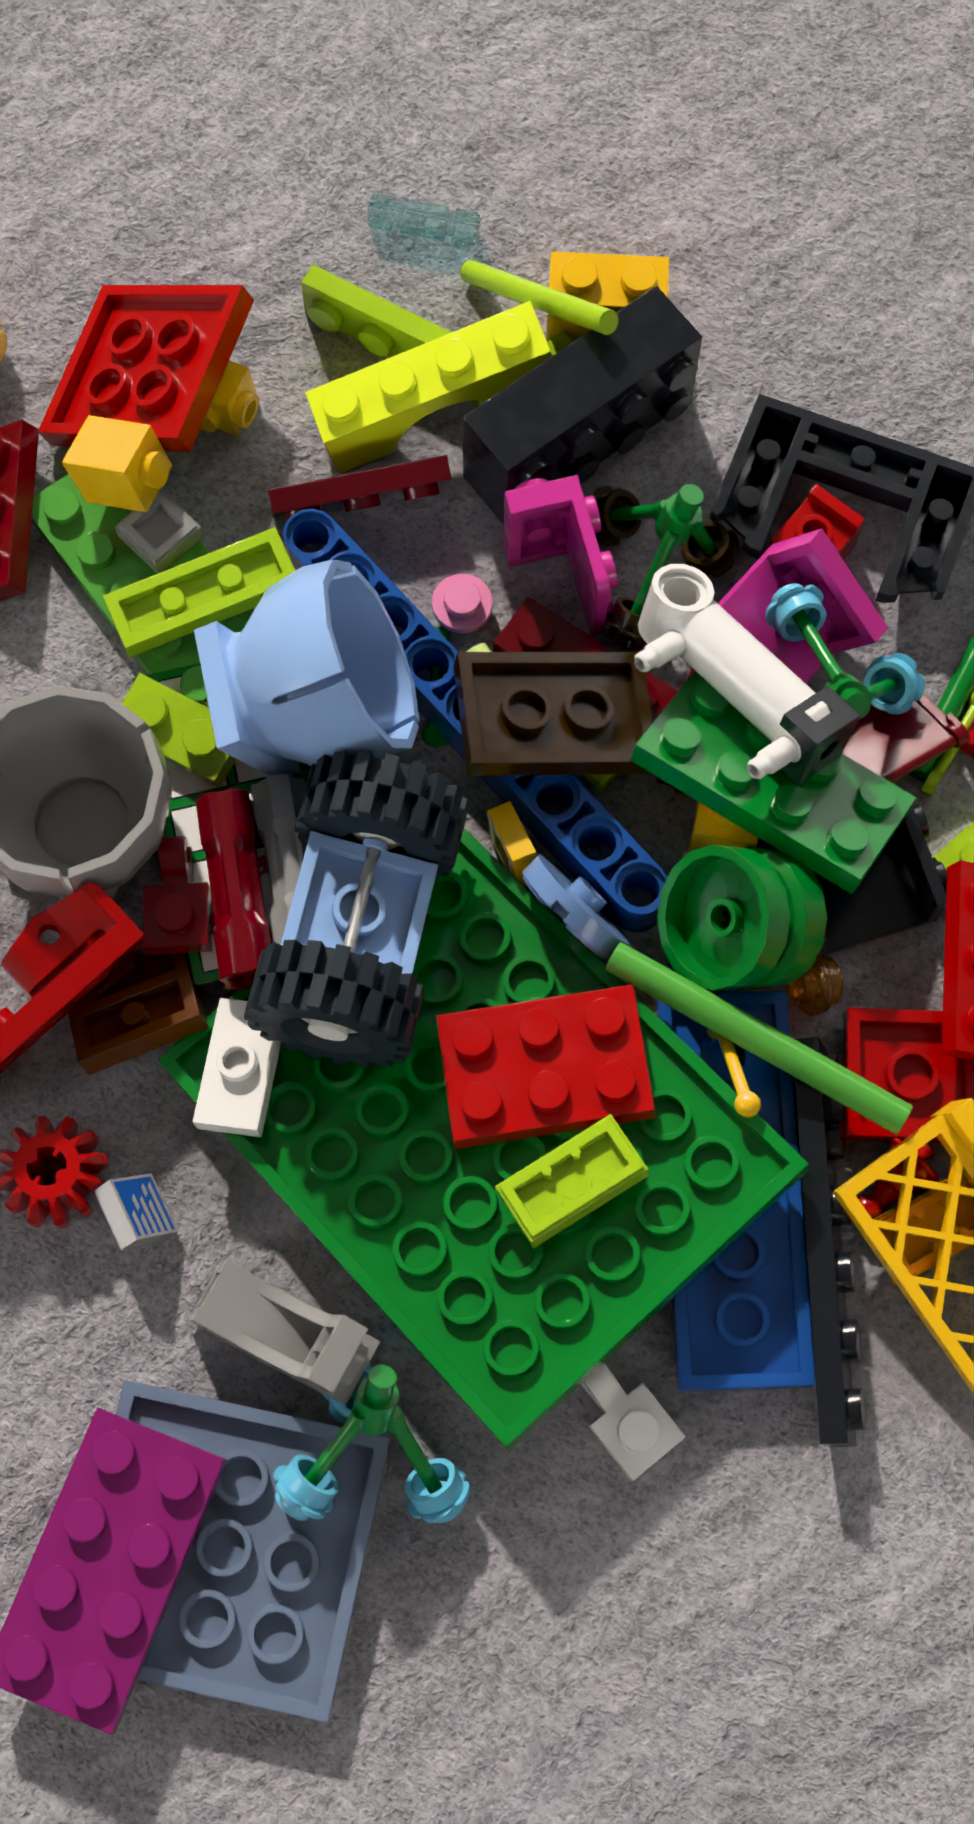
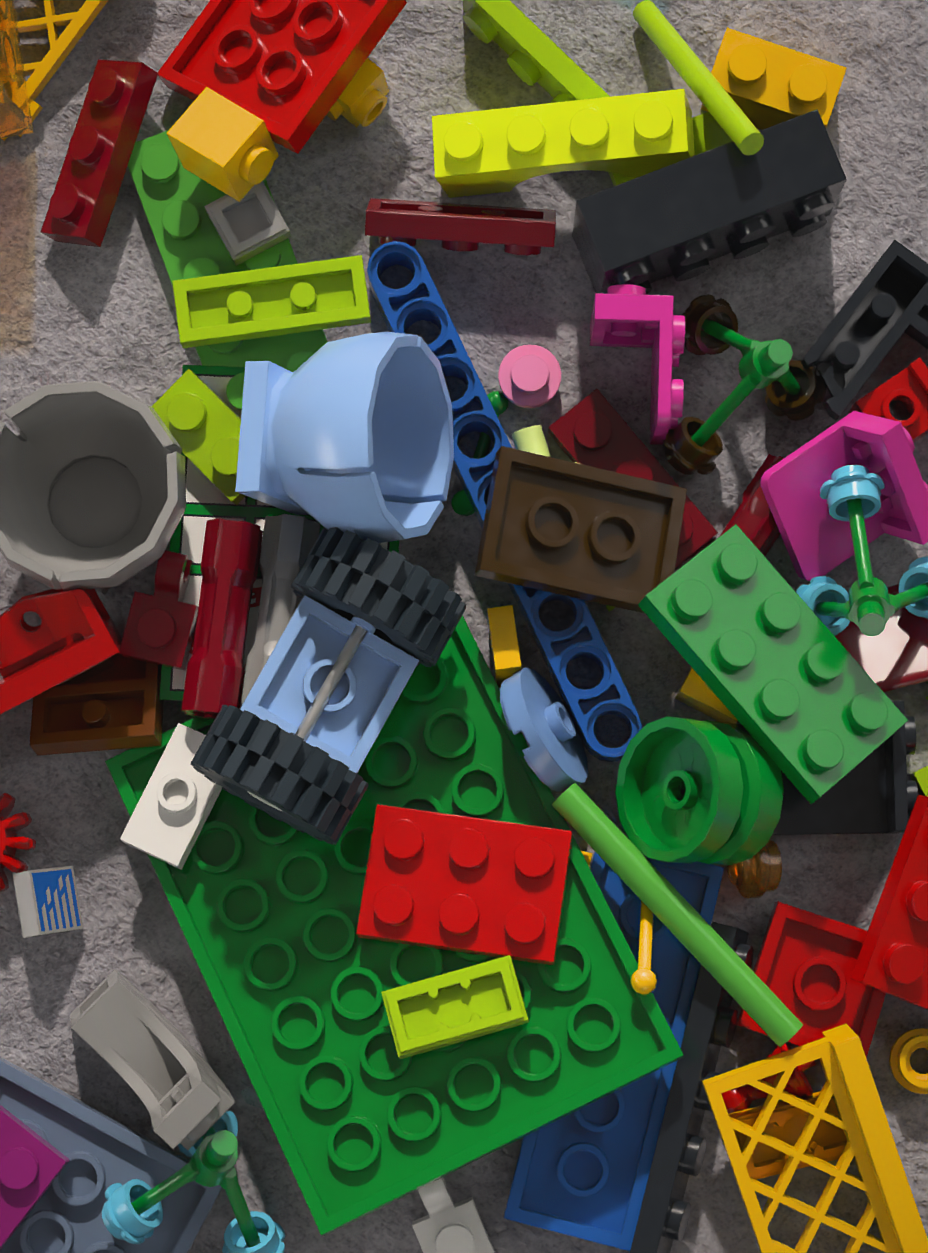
camera: 20 degrees right, 10 degrees up
white piece [634,564,861,785] -> none

